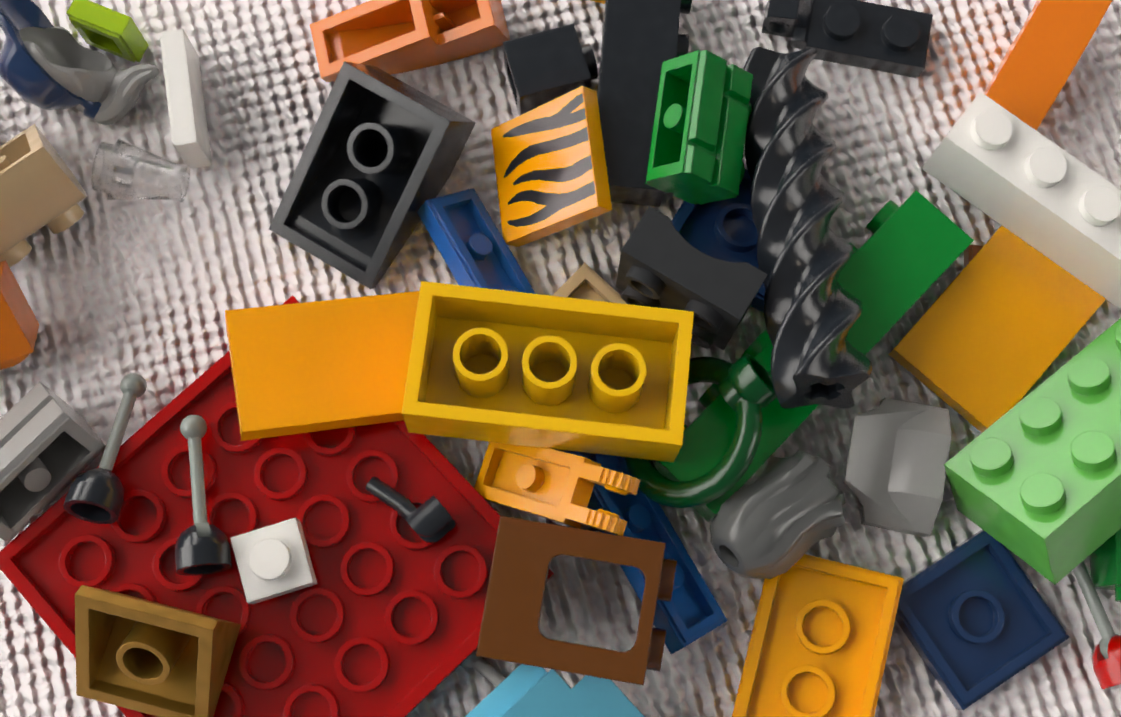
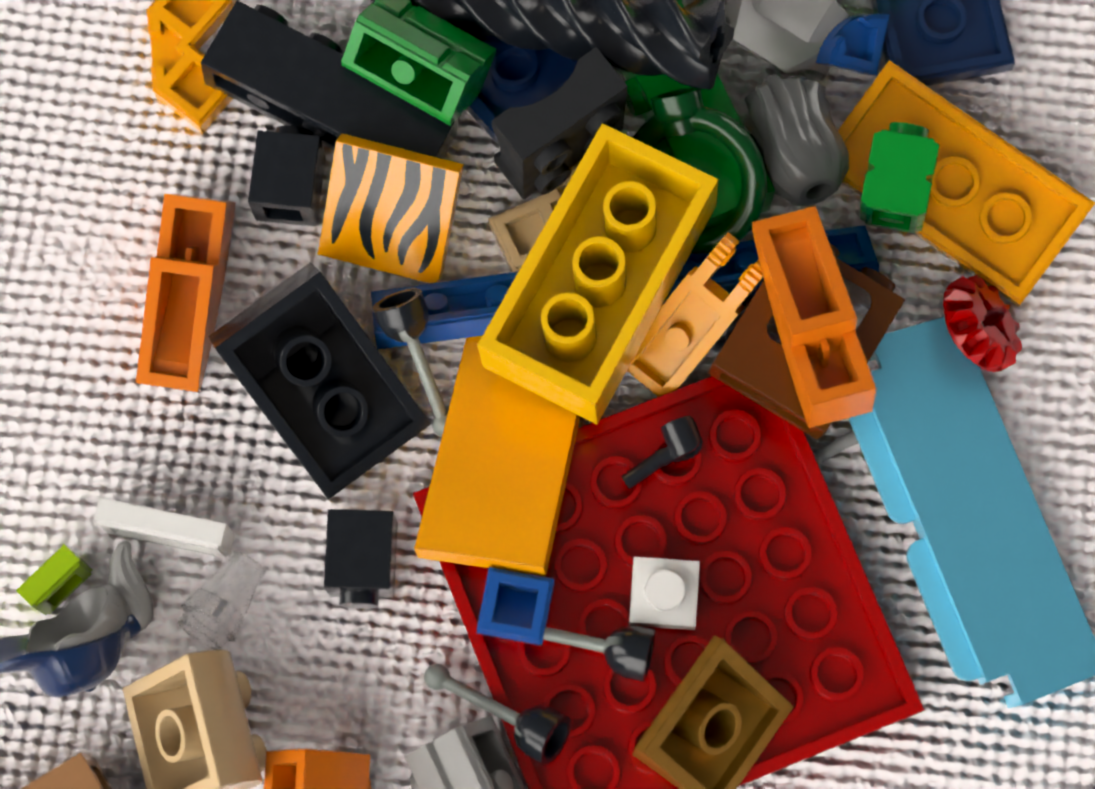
camera: 65 degrees left, 0 degrees up
none -> black brick [324,509,398,609]
none -> black hinge [373,288,448,437]
none -> blue slope [476,567,555,646]
none -> orange slope [752,206,877,428]
none -> blue tile [816,13,889,76]
none -> green brick [860,122,940,234]

